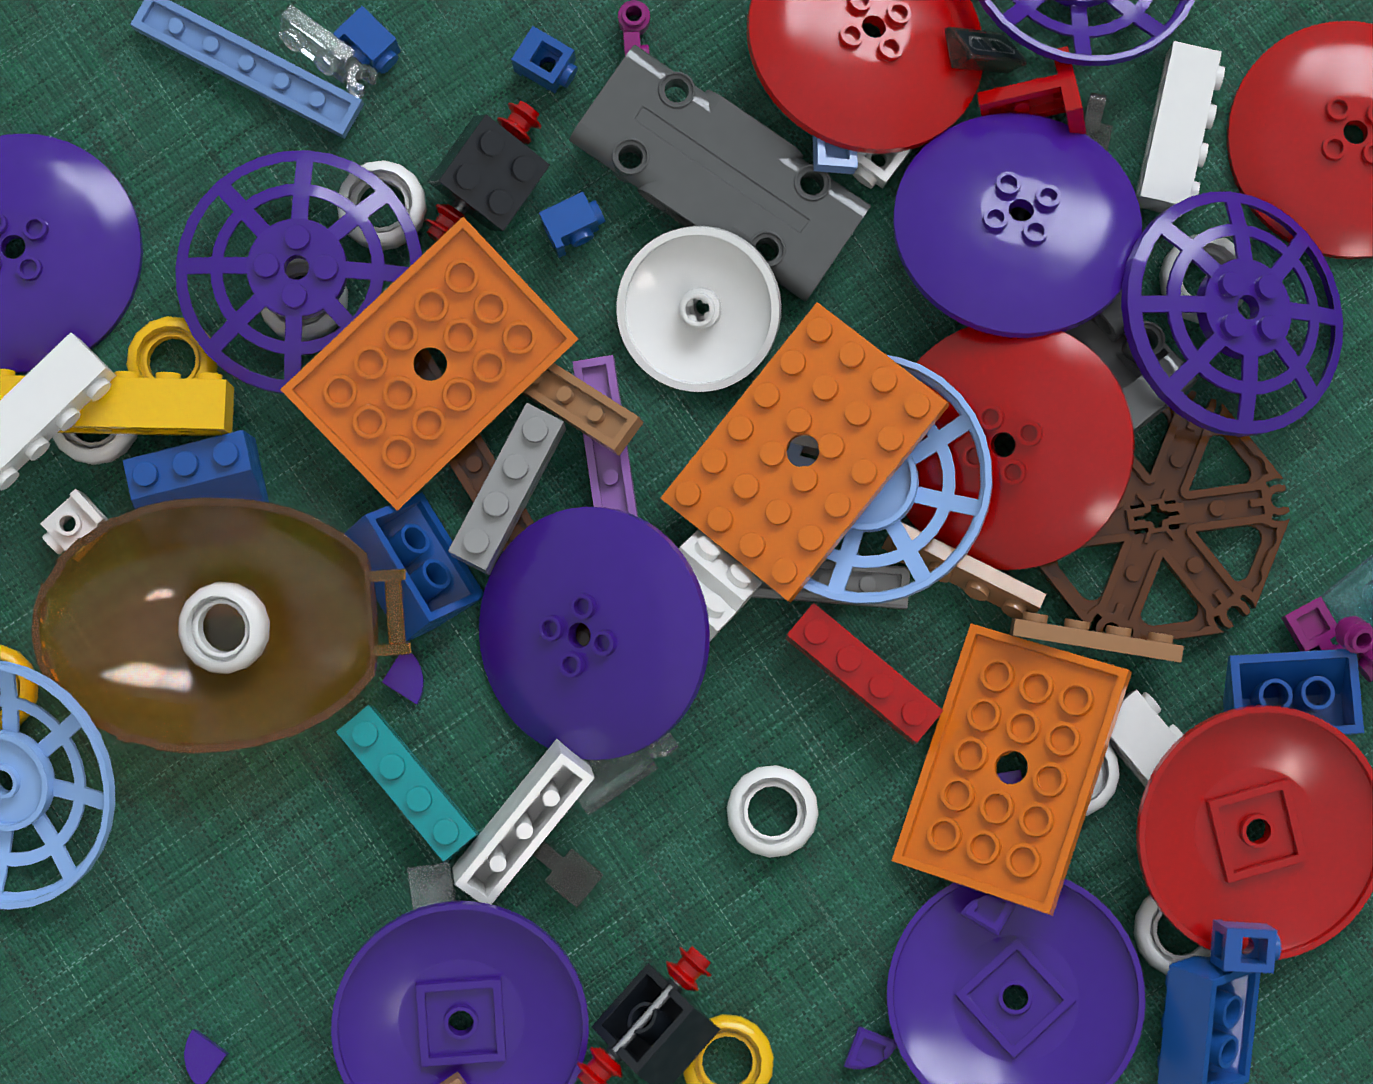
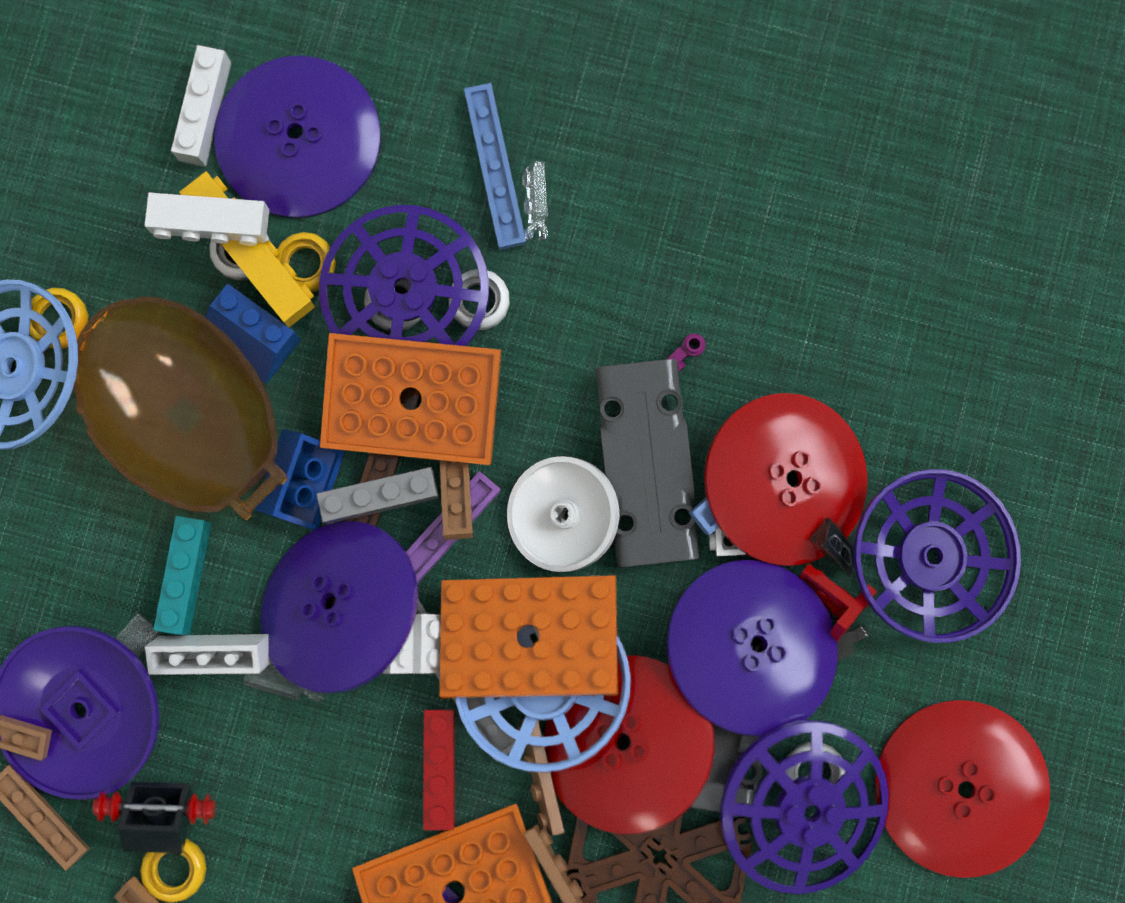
camera: 50 degrees right, 0 degrees up
white brick [40,489,112,557] -> none
white wheel [178,582,270,674] -> none
blue brick [333,6,401,74] -> none
dark purple tile [382,647,424,705] -> none
black brick [425,101,550,241] -> none
blue brick [511,26,578,94] -> none
clear smoke plate [533,841,604,908] -> none
blue brick [539,192,605,258] -> none
white wheel [726,765,819,858] -> none
white brick [1136,41,1225,217] -> none

